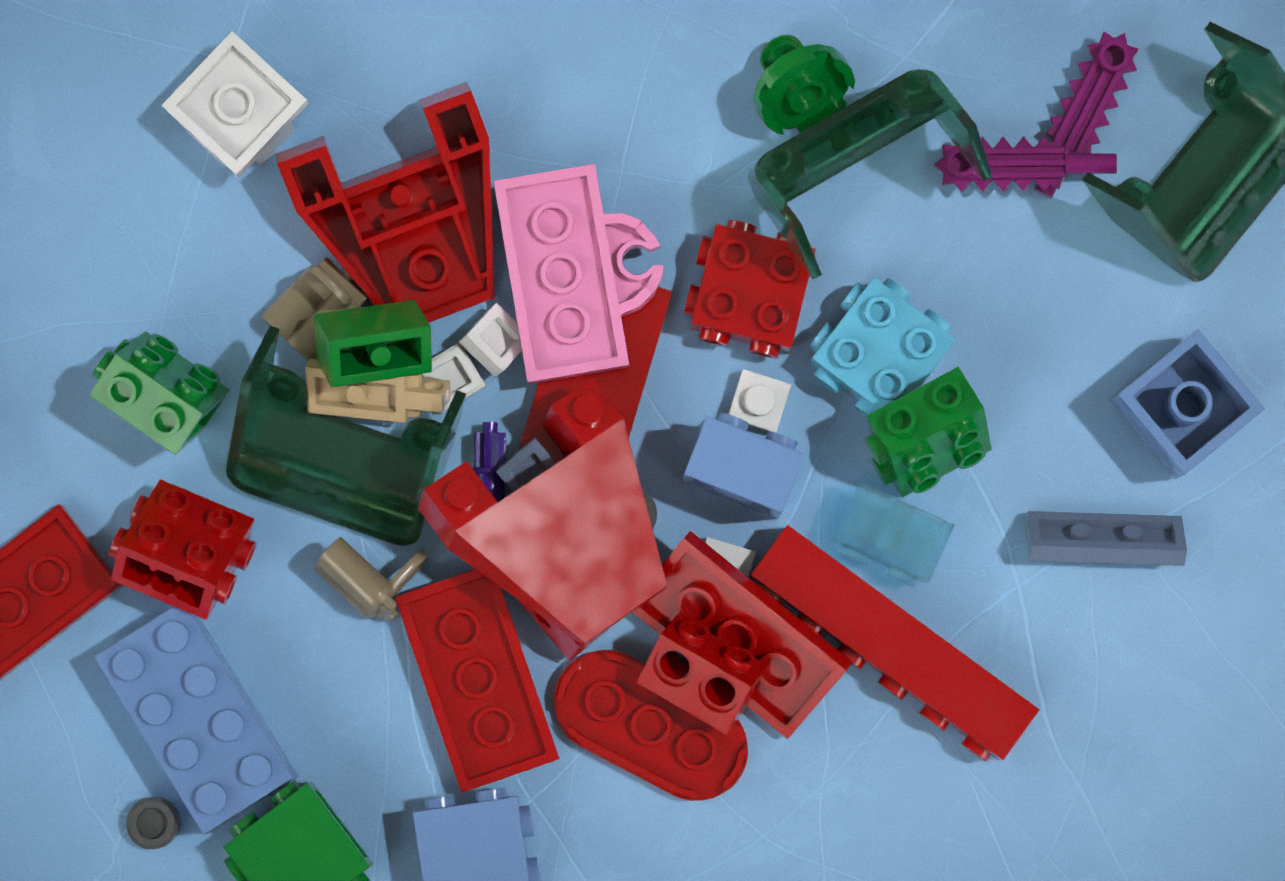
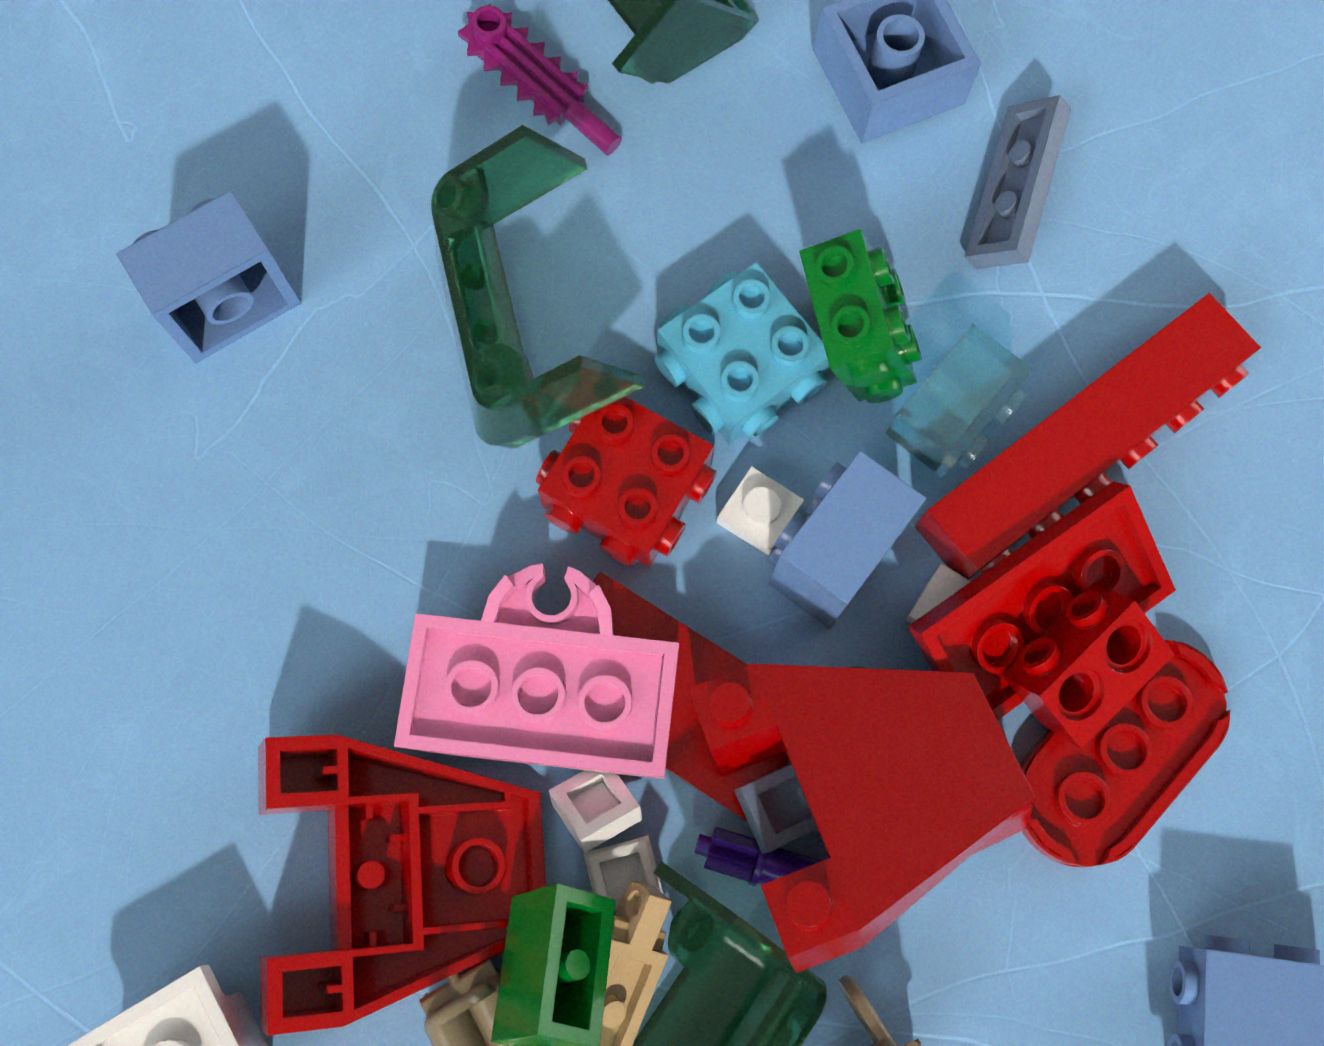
camera: 75 degrees left, 10 degrees down
red plate [395,569,560,793] -> none
green tile [753,35,855,135] -> none
magenta piece [934,136,1117,193] -> none

